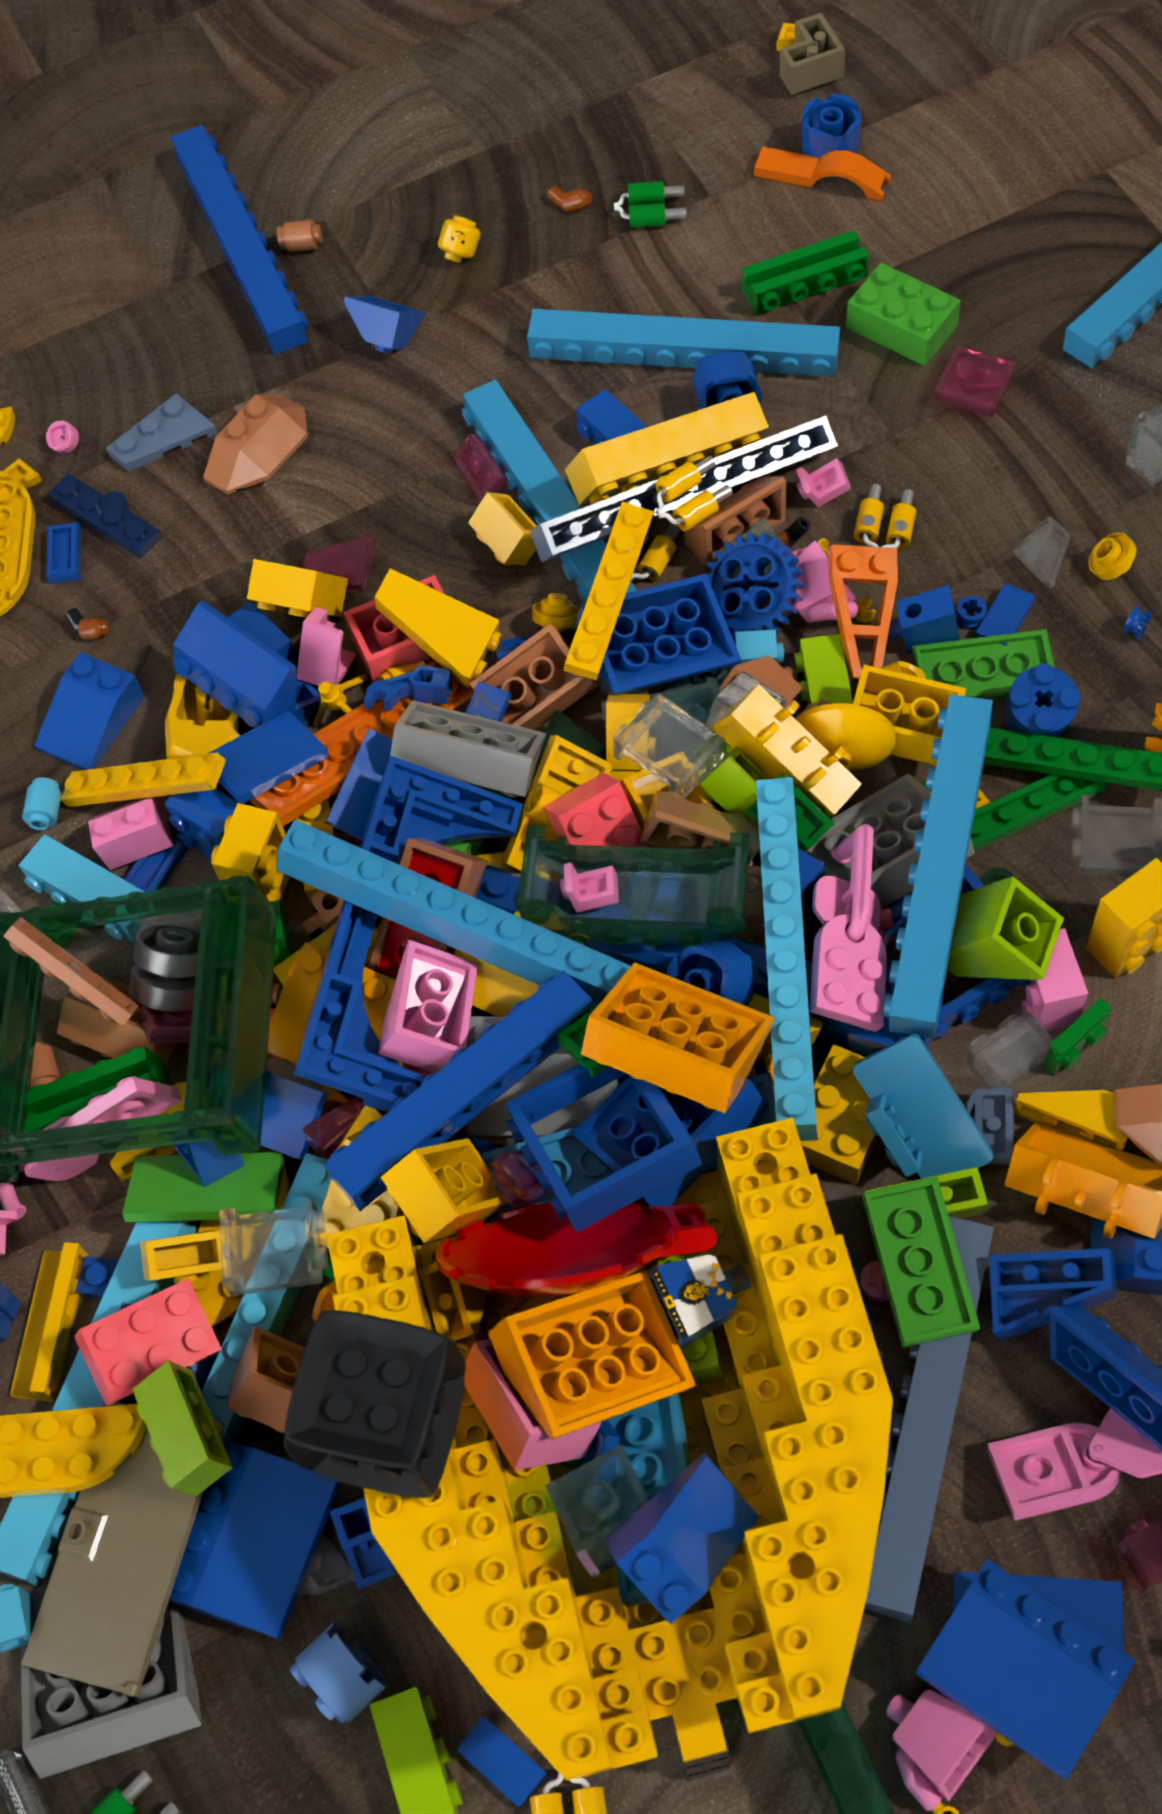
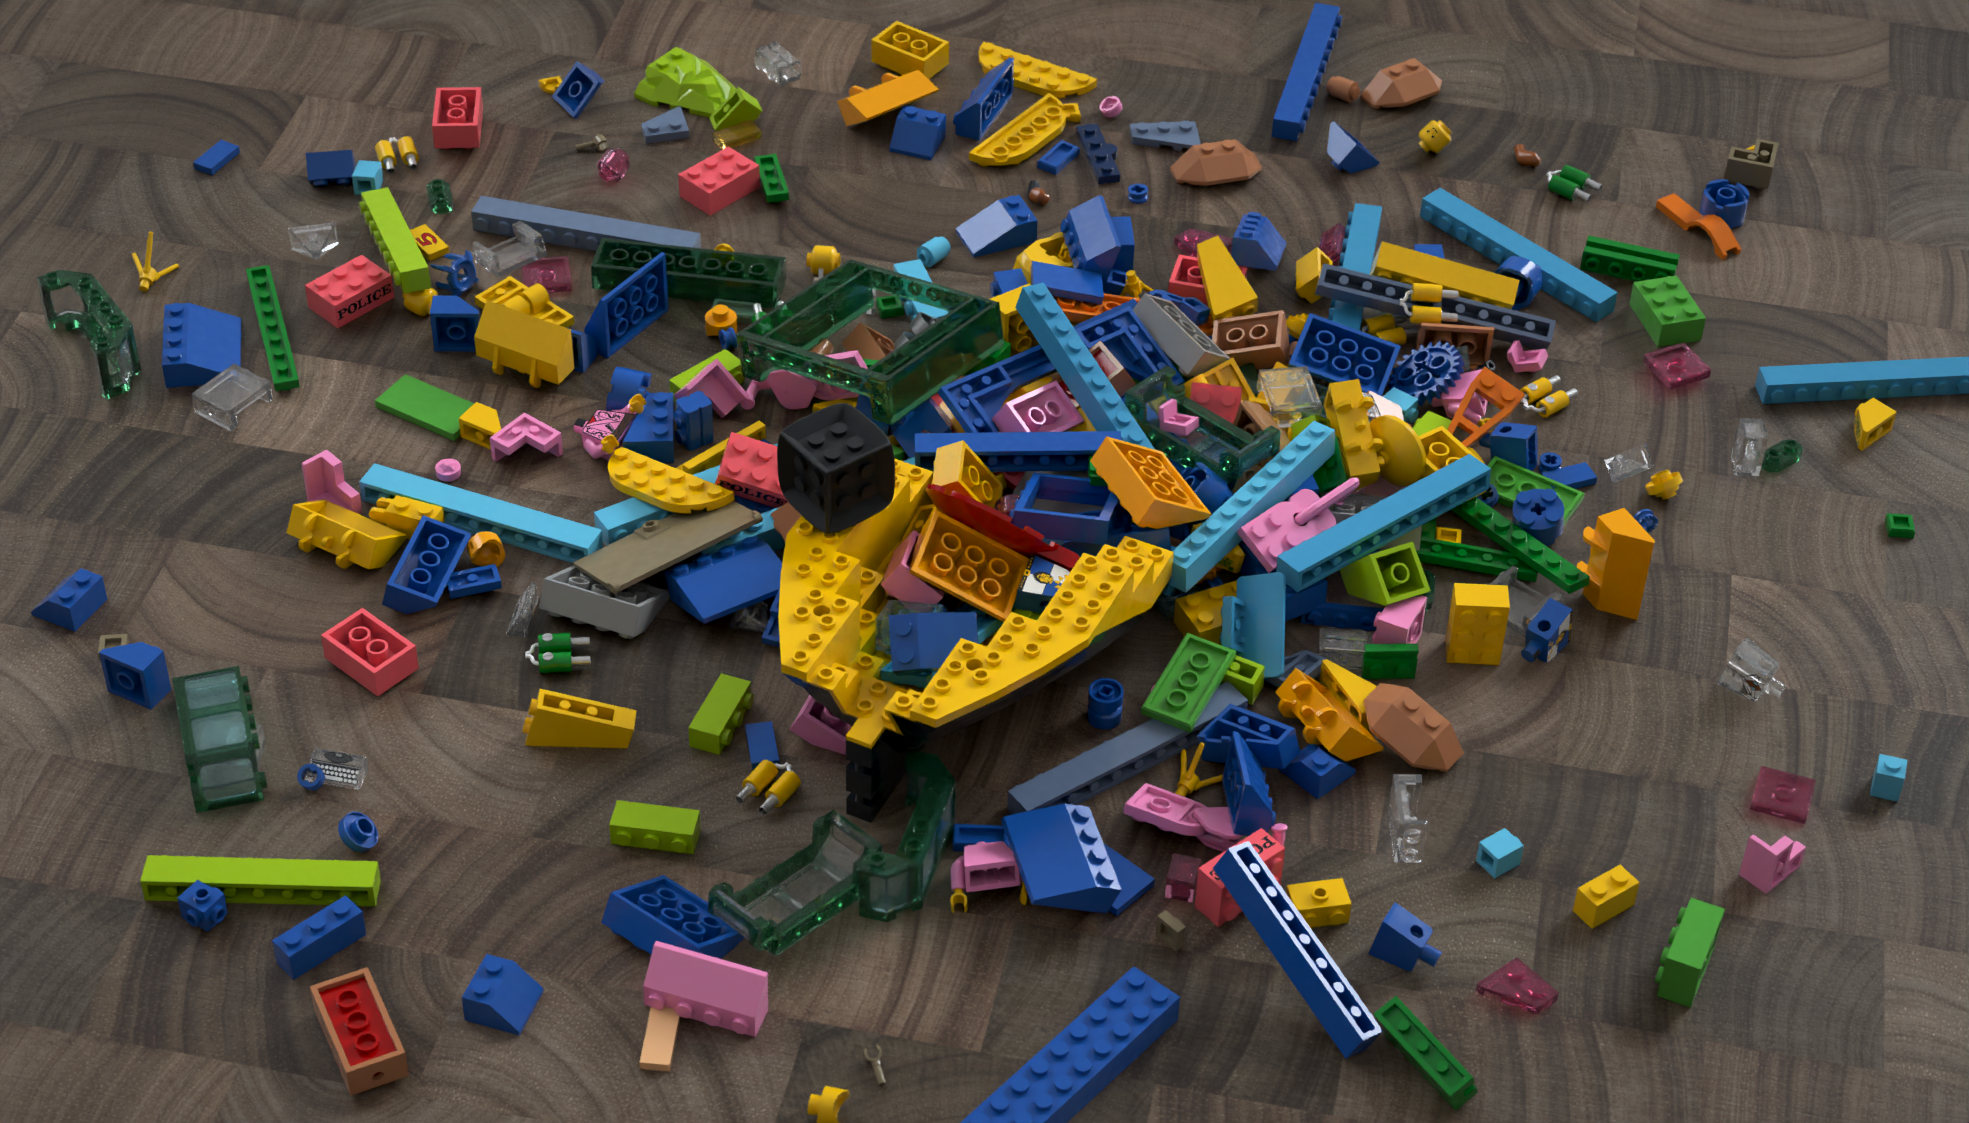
camera: 30 degrees right, 20 degrees down
nougat plate [3,917,139,1026] -> none
yellow plate [60,752,226,807] -> none
bright pink slope [88,796,174,870] -> none
lime brick [133,1360,233,1497] -> none
yellow brick [247,559,348,621] -> none
medium blue brick [290,1622,388,1723] -> none
bright pink panel [296,607,357,686] -> none
blue tile [466,681,512,722] -> none
yellow plate [564,502,654,681] -> none
none -> blue tile [953,824,1010,852]
none -> blue bush [1128,184,1148,204]
none -> yellow plant [1175,742,1223,797]
none -> blue slope [1231,212,1286,271]
none -> nougat wedge [1360,58,1442,109]

